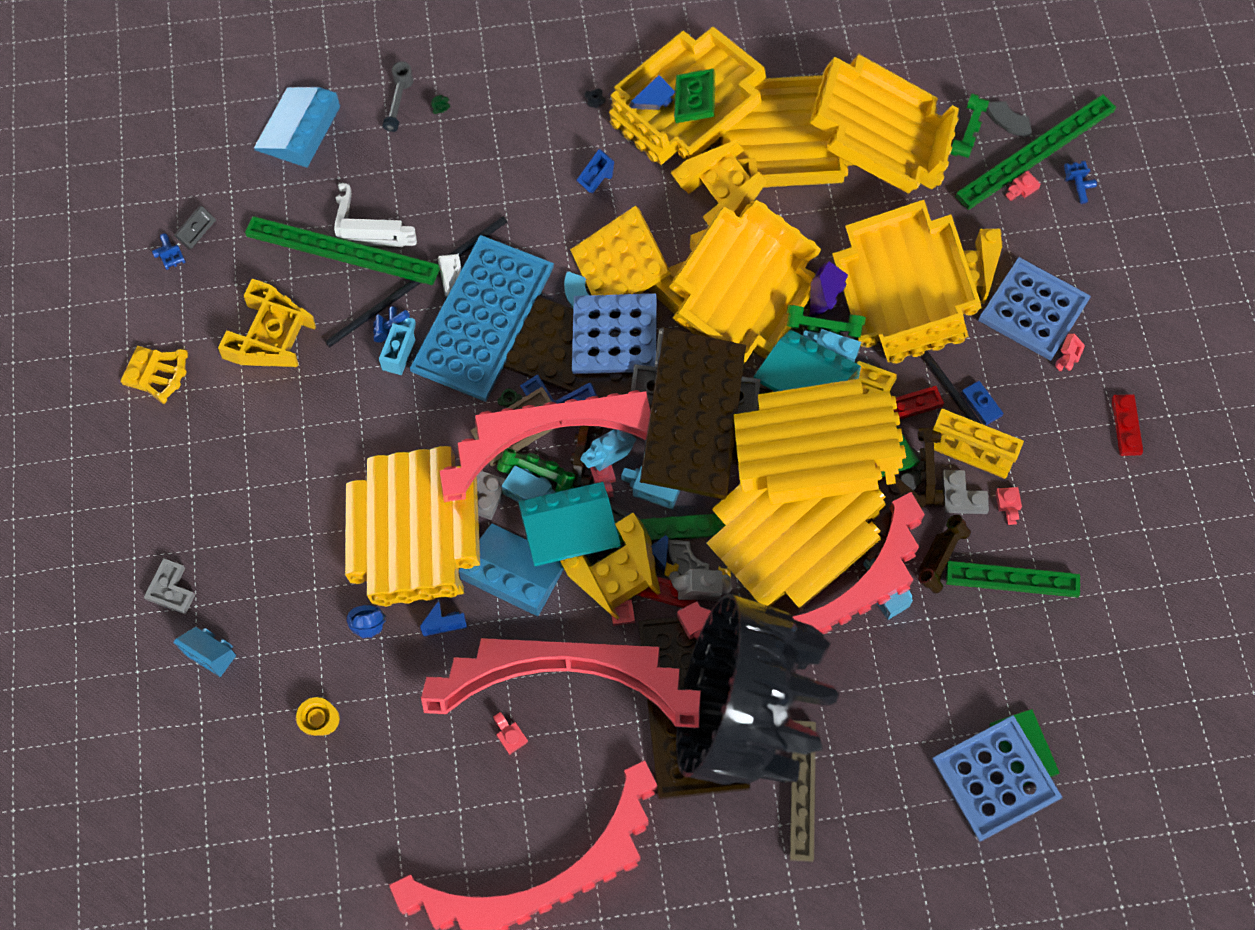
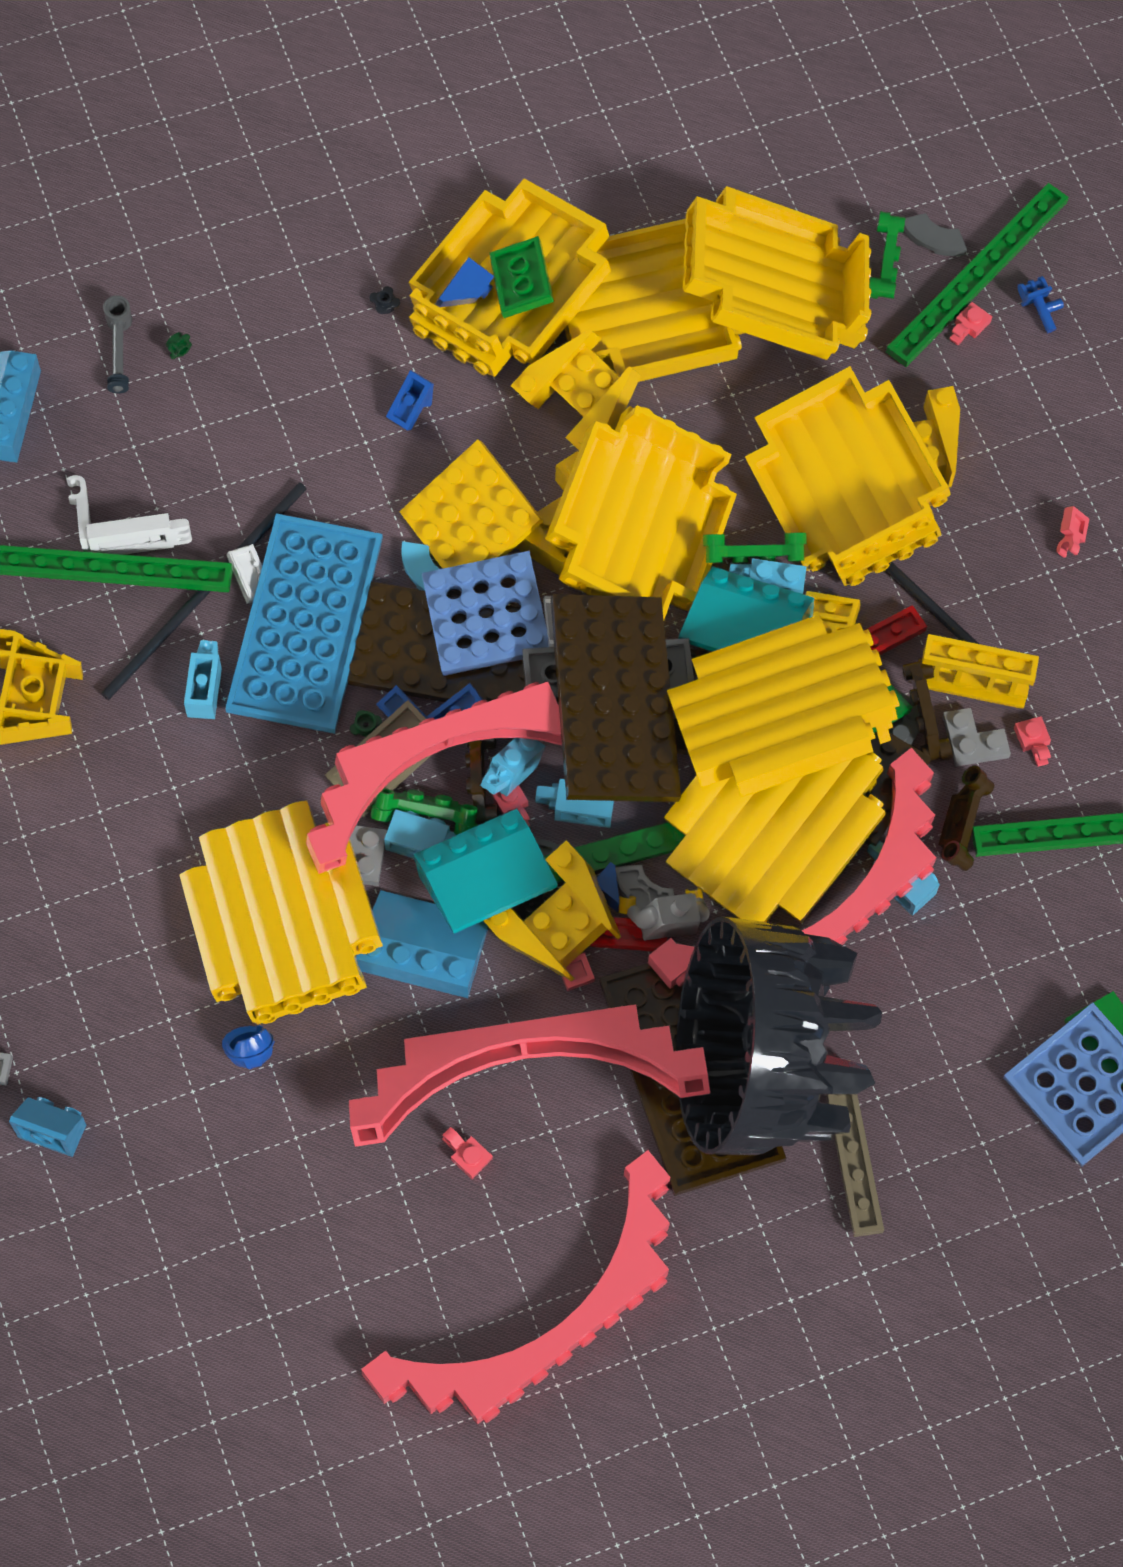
camera: 15 degrees left, 0 degrees up
yellow piece [296,697,340,736] -> none
blue arm [373,307,410,343] -> none
blue slope [421,601,467,636] -> none
dark purple slope [809,261,848,318] -> none
blue plate [961,381,1004,426] -> none
medium blue piece [978,257,1091,361] -> none

